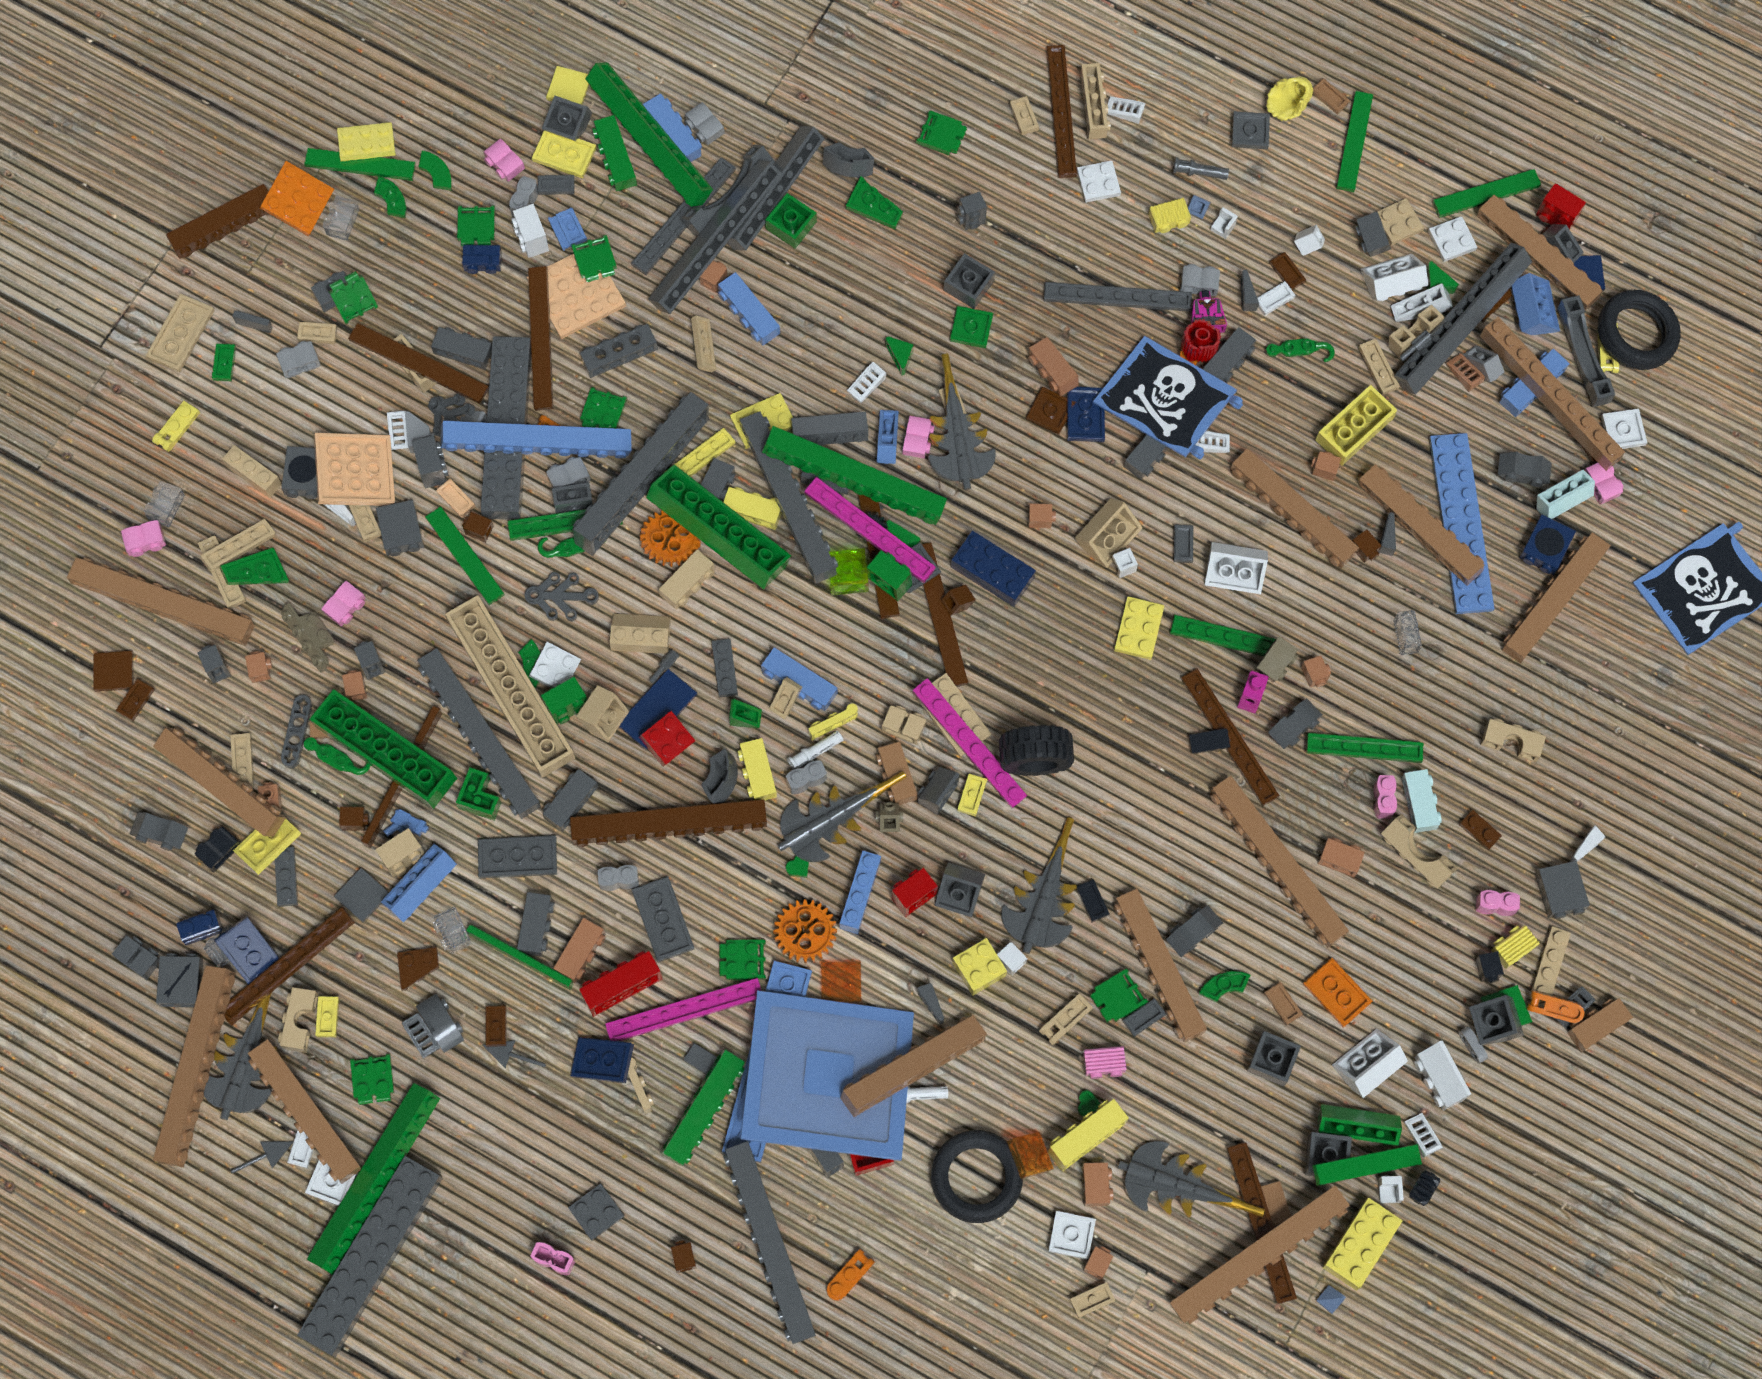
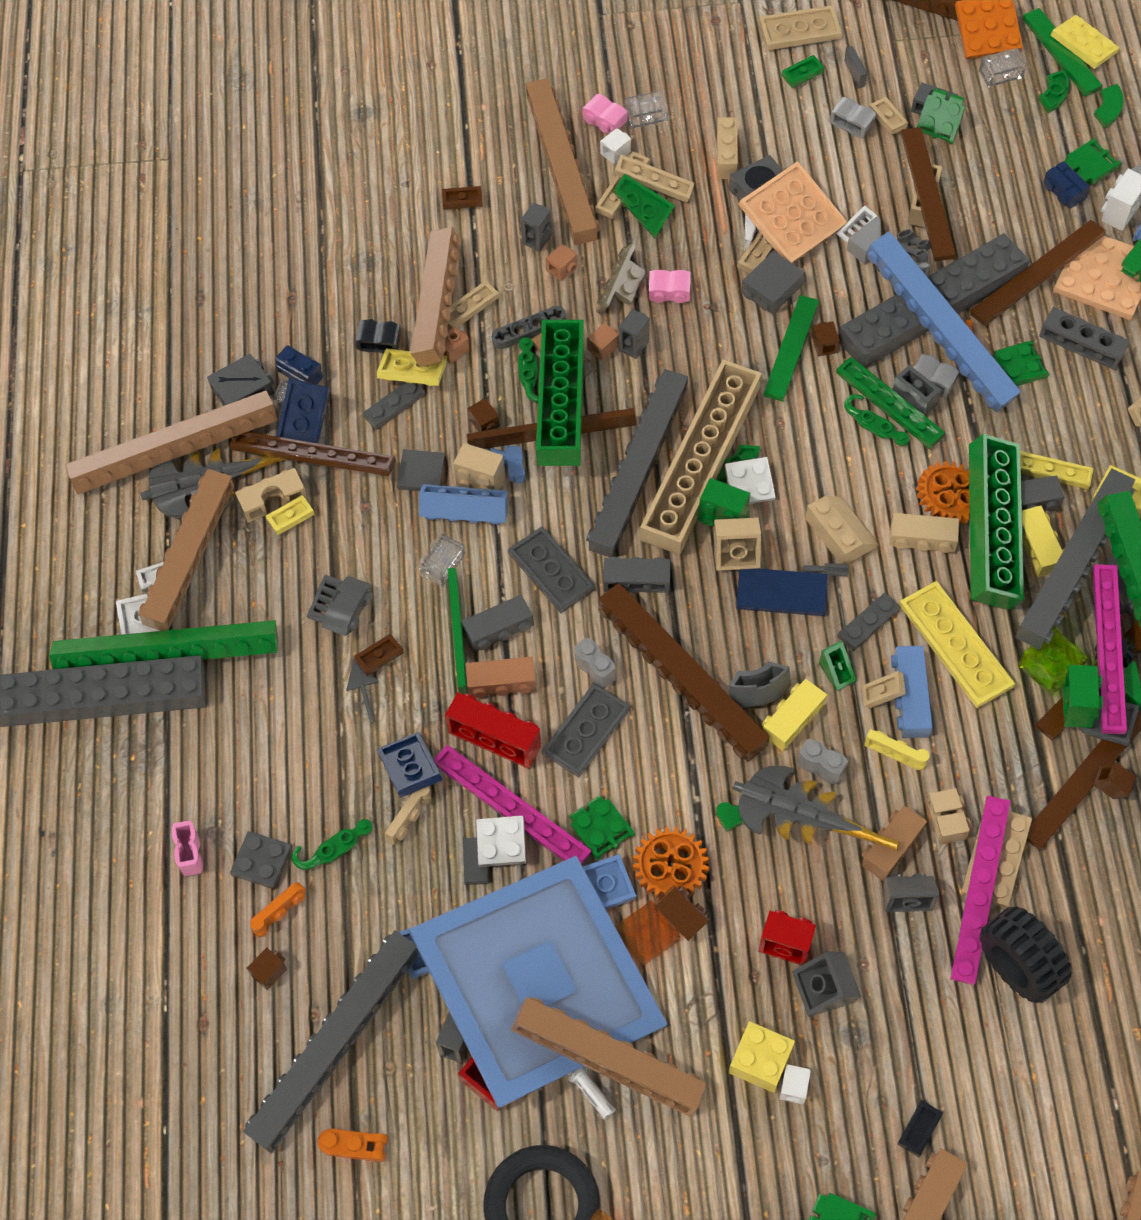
camera: 60 degrees right, 10 degrees down
reddish brown tile [93,651,133,692] -> none
dark grey piece [112,935,159,981] -> none
dark grey brick [129,812,188,851] -> none
light yellow plate [152,401,200,452] -> none
dark grey piece [231,1142,293,1173] -> none
green plate [350,1053,395,1105] -> none
reddish brown wing [397,947,440,991] -> none
dark grey brick [412,436,449,489] -> none
dark grey brick [431,327,492,370] -> none
light nougat tile [436,479,475,518] -> none
green brick [456,767,502,821] -> none
dark grey plant [525,572,599,622] -> none
dark grey brick [573,392,709,556] -> none
red brick [639,711,695,767] -> none
green brick [659,1049,745,1166] -> none
white pin [787,731,843,770] -> none
medium blue brick [840,851,881,934] -> none
dark tan brick [876,802,903,832] -> none
dark grey slope [917,983,945,1025] -> none
light yellow plate [957,774,987,817] -> none
dark grey animal [1002,817,1077,954] -> none
tan plate [1039,993,1093,1046] -> none
none -> orange plate [250,882,306,937]
none -> green piece [292,819,372,870]
none -> white plate [476,816,526,867]
none -> white brick [600,128,631,164]
none -> reddish brown brick [653,885,709,941]
none -> light yellow plate [899,581,1015,709]

